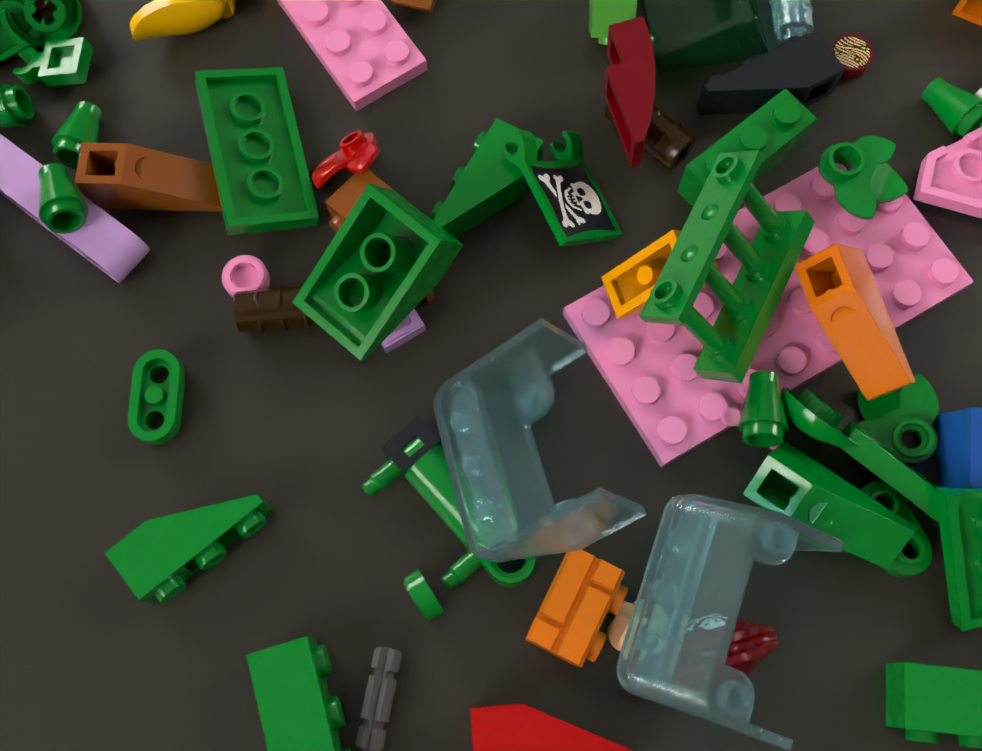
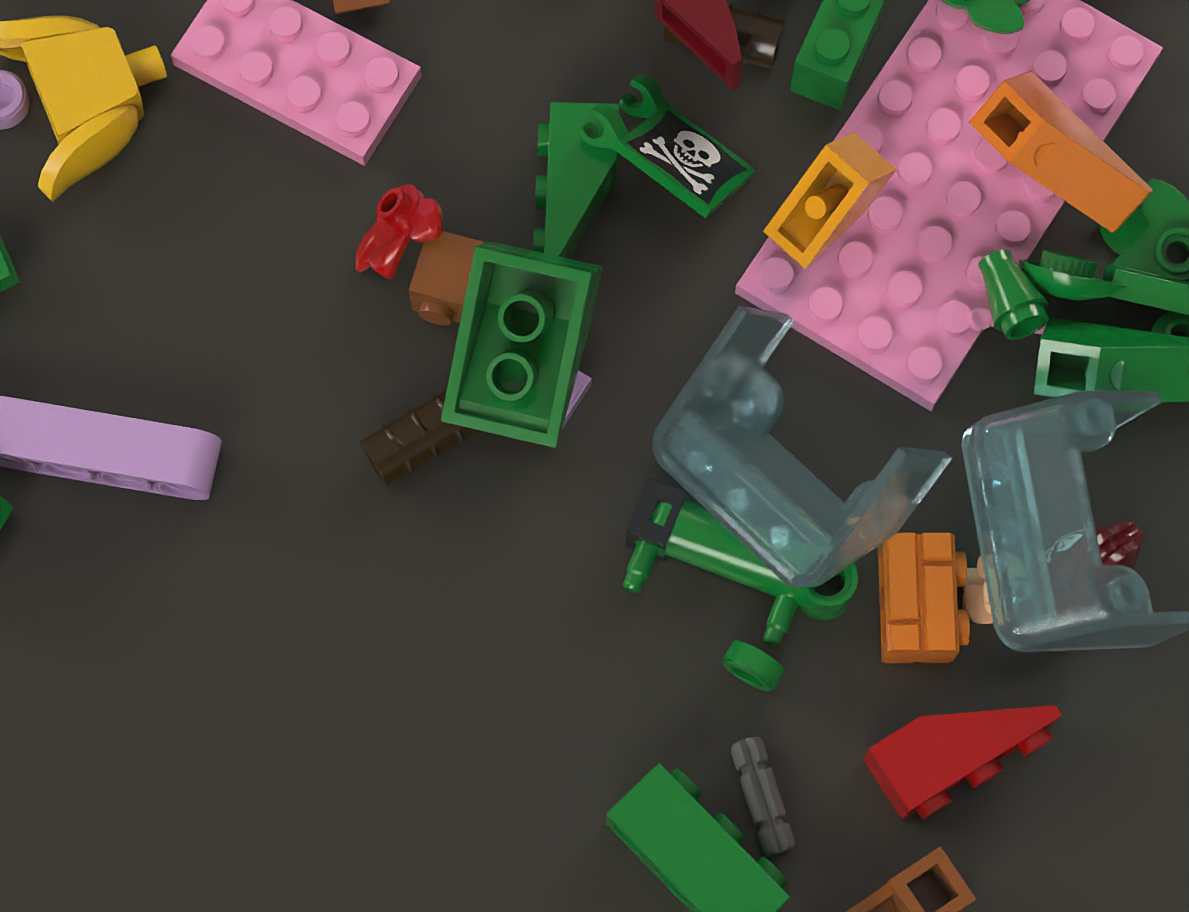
camera: 30 degrees left, 0 degrees up
green cone [38,163,88,234] -> none
green cone [51,101,102,169] -> none
dark orange slope [75,142,222,212] -> none
green slope [105,494,274,604] -> none
green plate [127,349,185,445] -> none
green plate [195,67,319,235] -> none
bright pink tile [222,255,270,299] -> none
green fence [639,150,815,384] -> none

